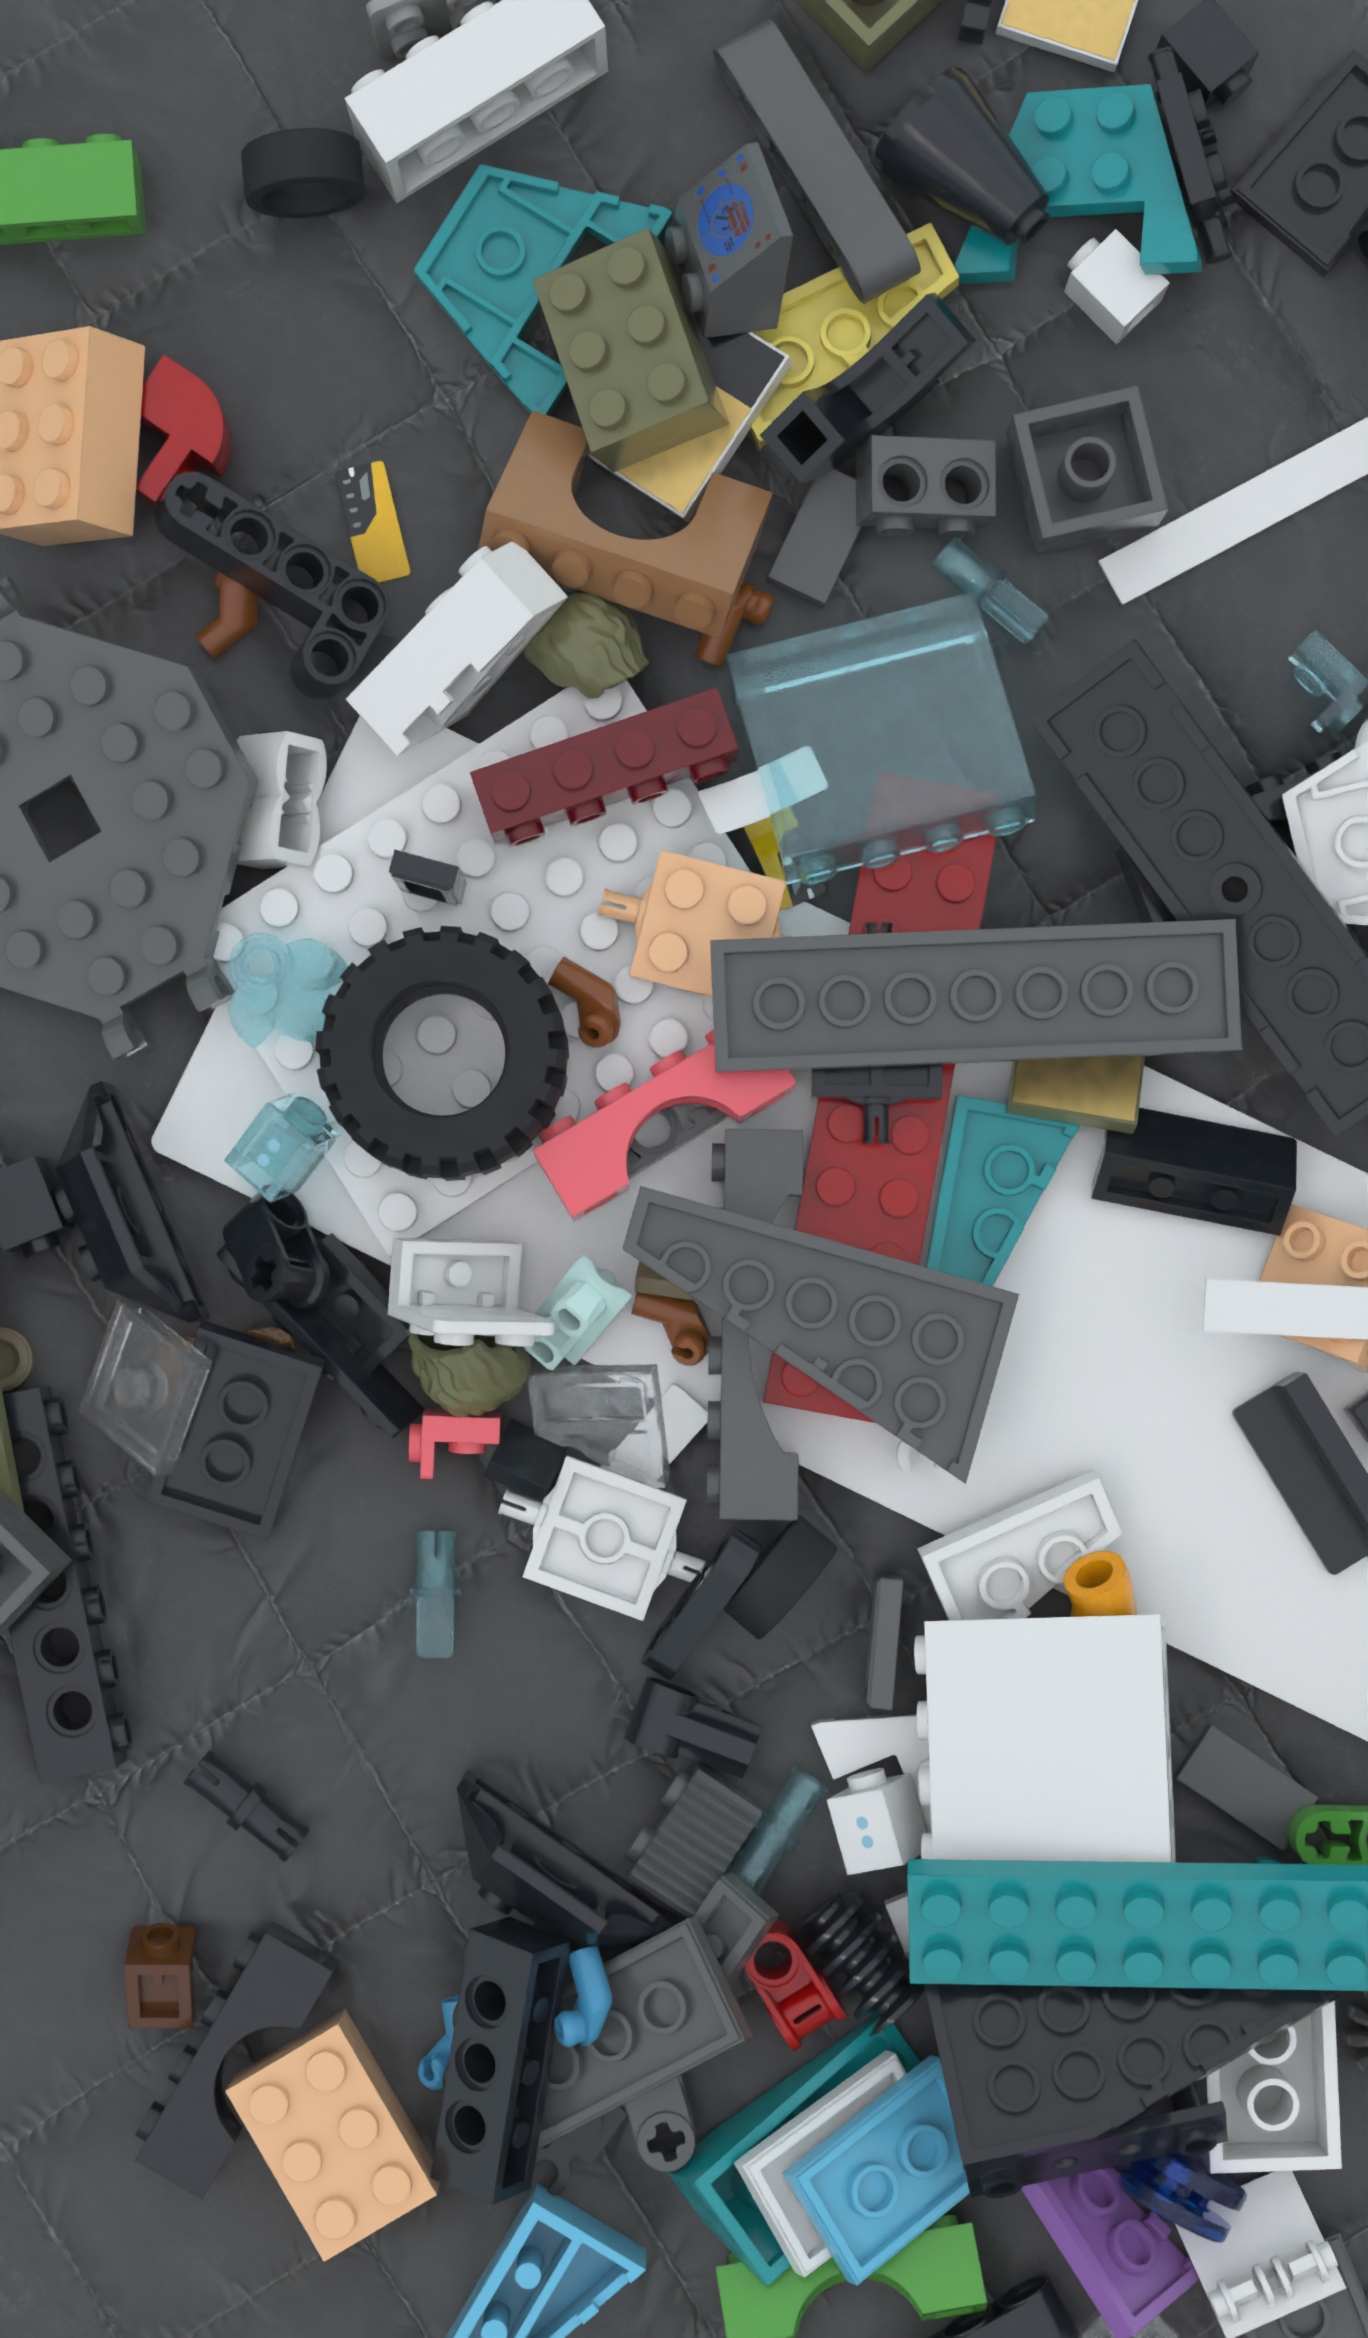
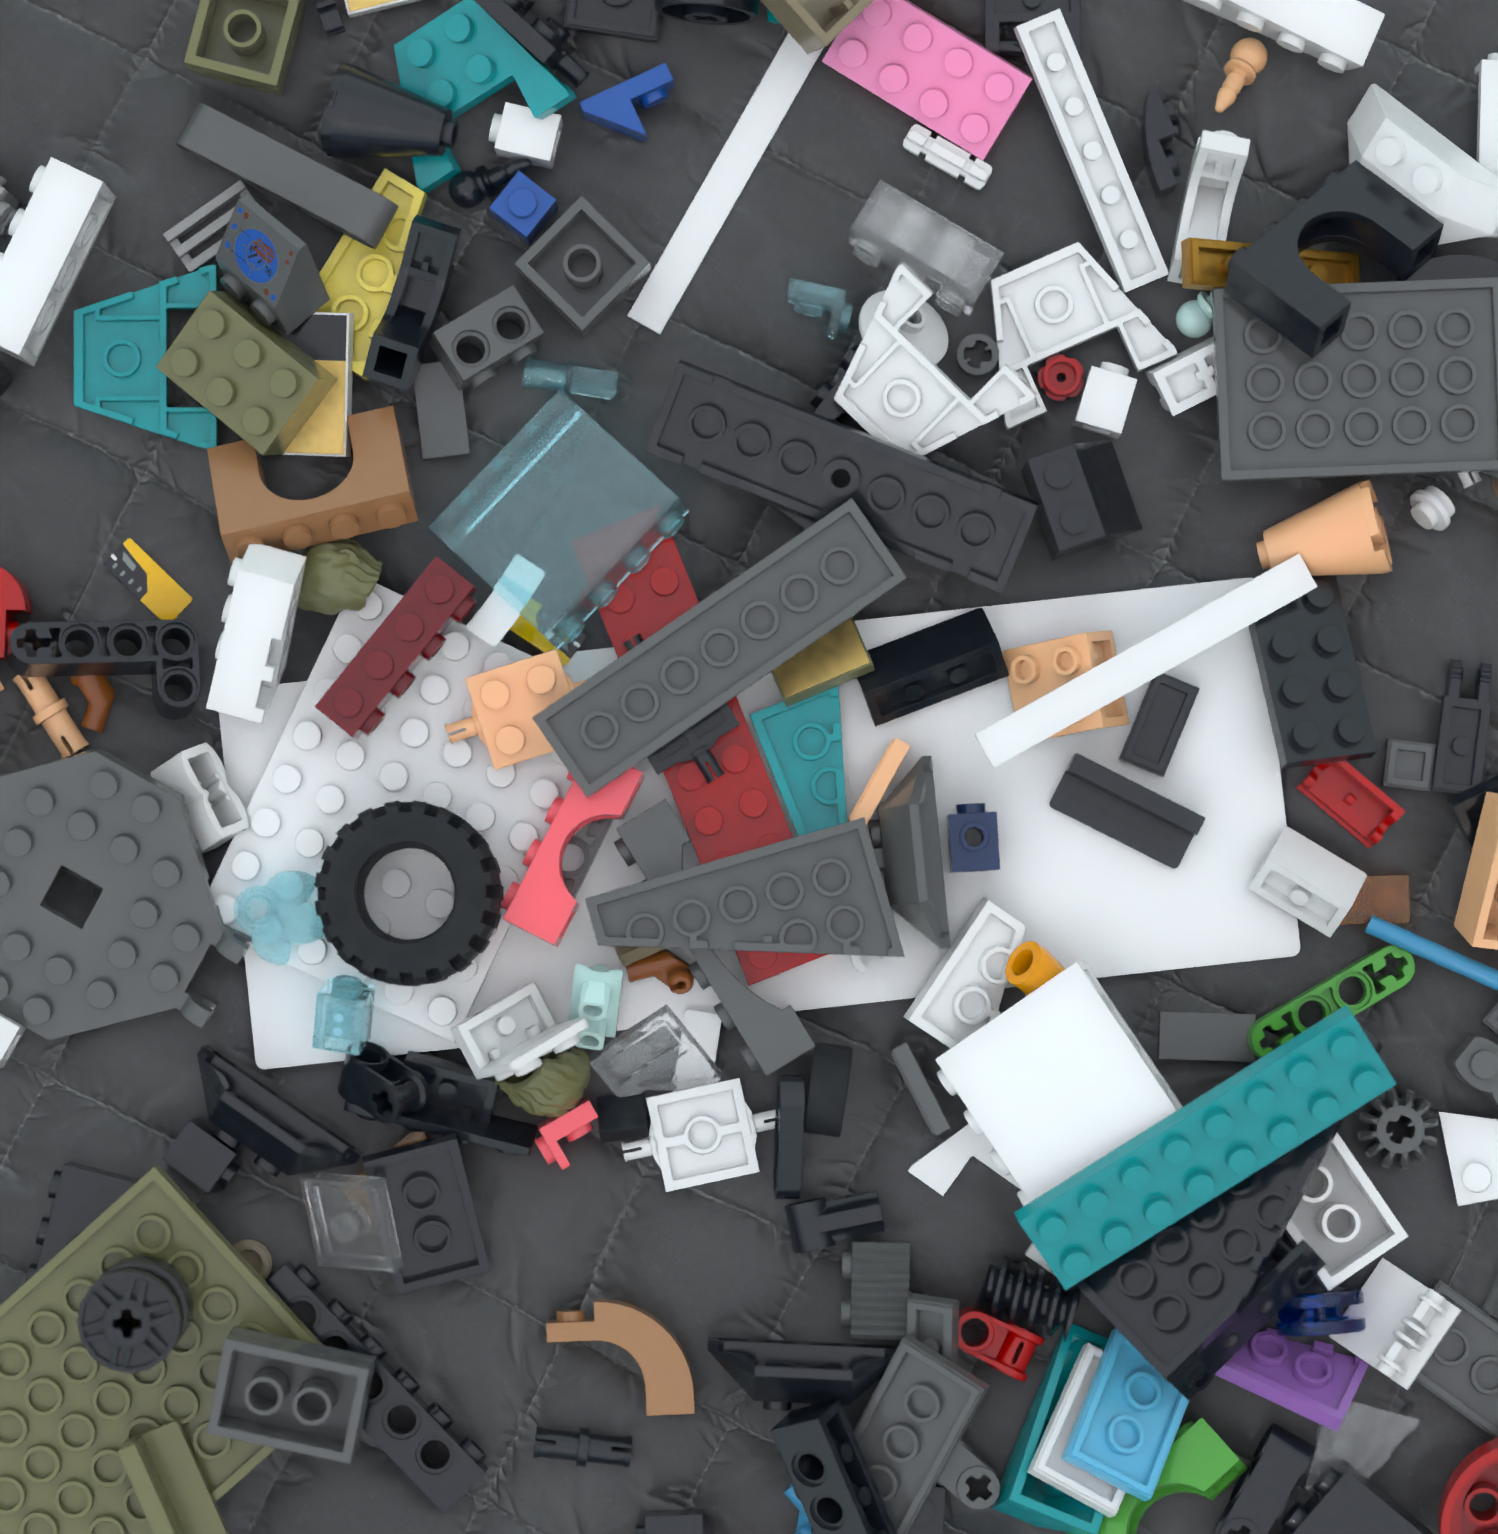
camera: 30 degrees left, 0 degrees up
black tile [389,850,467,906] -> none
clear light blue axle [410,1531,461,1659] -> none
dark orange arm [548,956,621,1048] -> none
dark azure arm [554,1946,612,2047] -> none
dark orange arm [694,584,774,666] -> none
clear light blue pin [724,1767,829,1897] -> none
white brick [827,1768,927,1875] -> none
none -> light nougat pin [12,674,89,758]
none -> light grey tile [163,180,256,273]
none -> black bar [449,158,532,208]
none -> blue brick [489,171,559,246]
none -> medium nougat arch [546,1298,695,1416]
none -> blue slope [579,62,674,142]
none -> light nougat tile [848,738,910,825]
none -> dark grey wedge [869,755,951,948]
none -> dark blue brick [947,803,1000,873]

